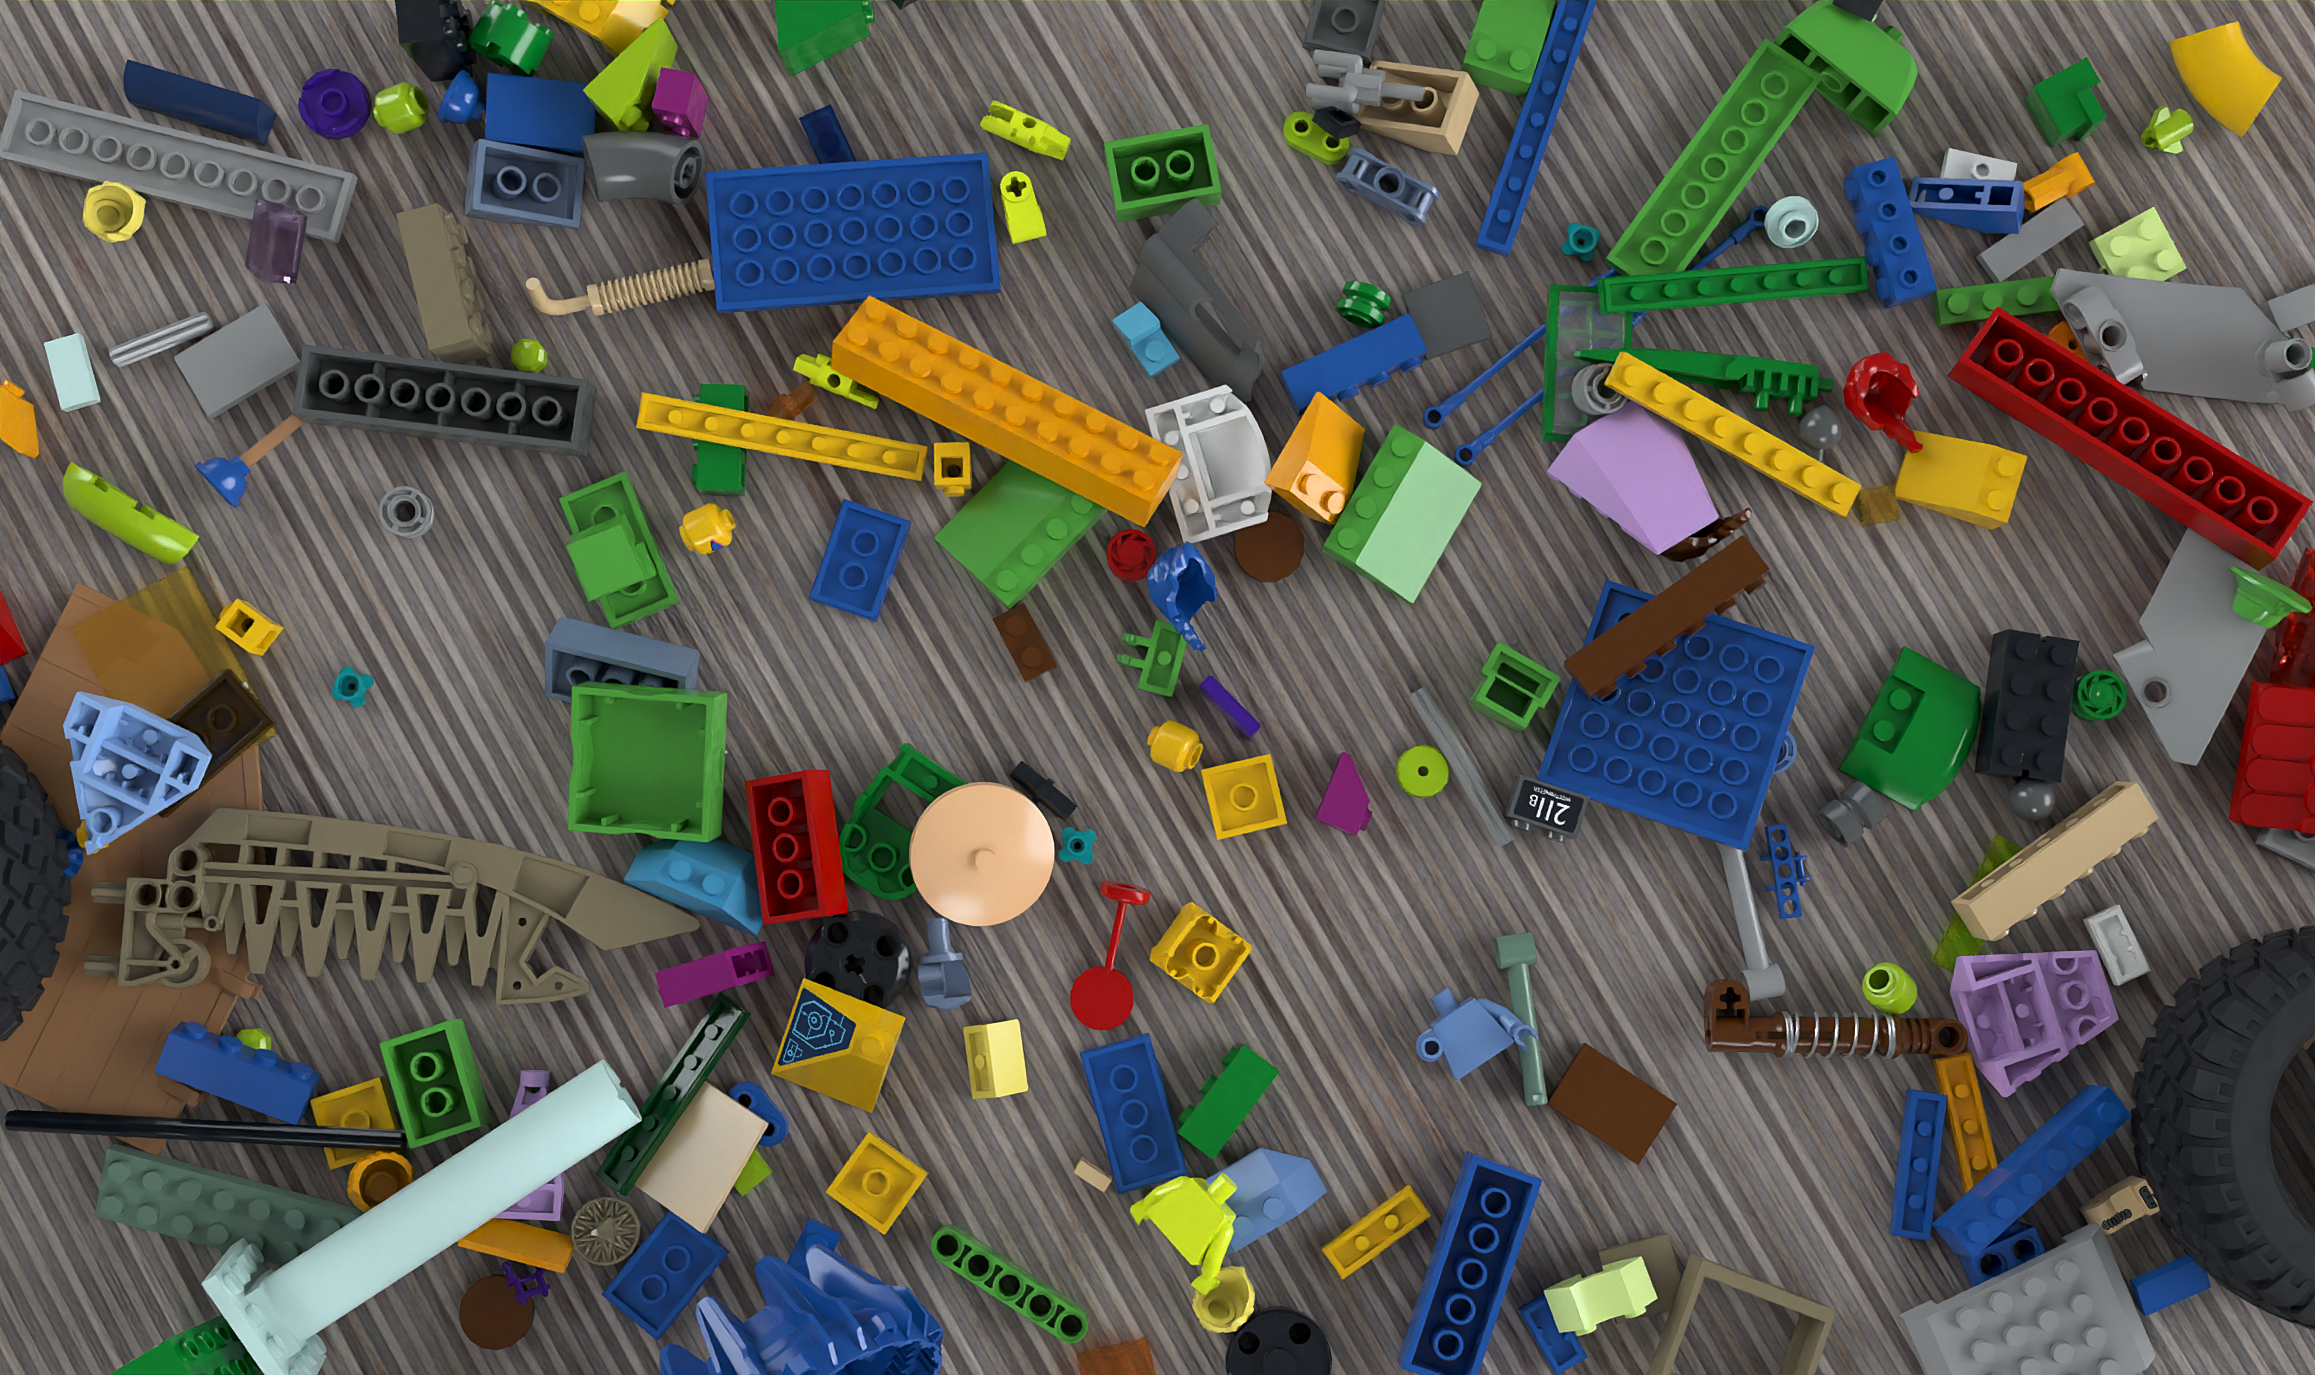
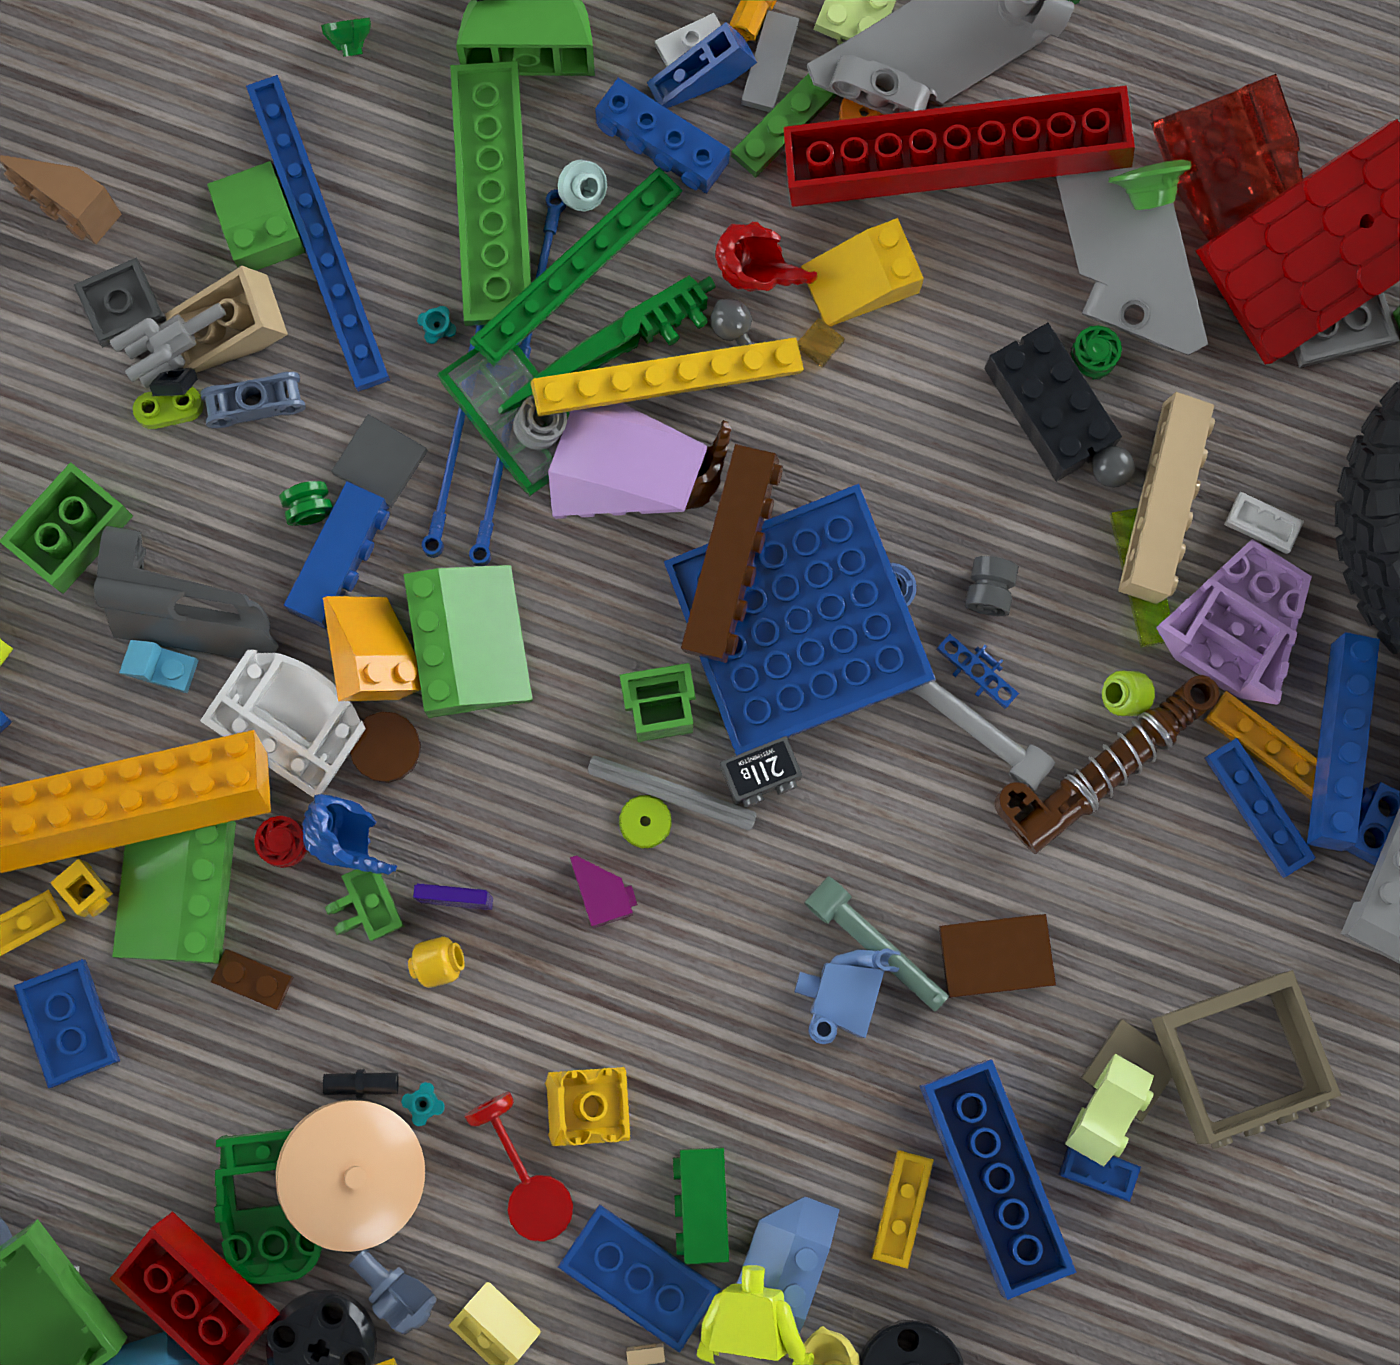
camera: 40 degrees left, 5 degrees down
yellow plate [1201,754,1287,840] -> none
green slope [1838,646,1981,811] -> none

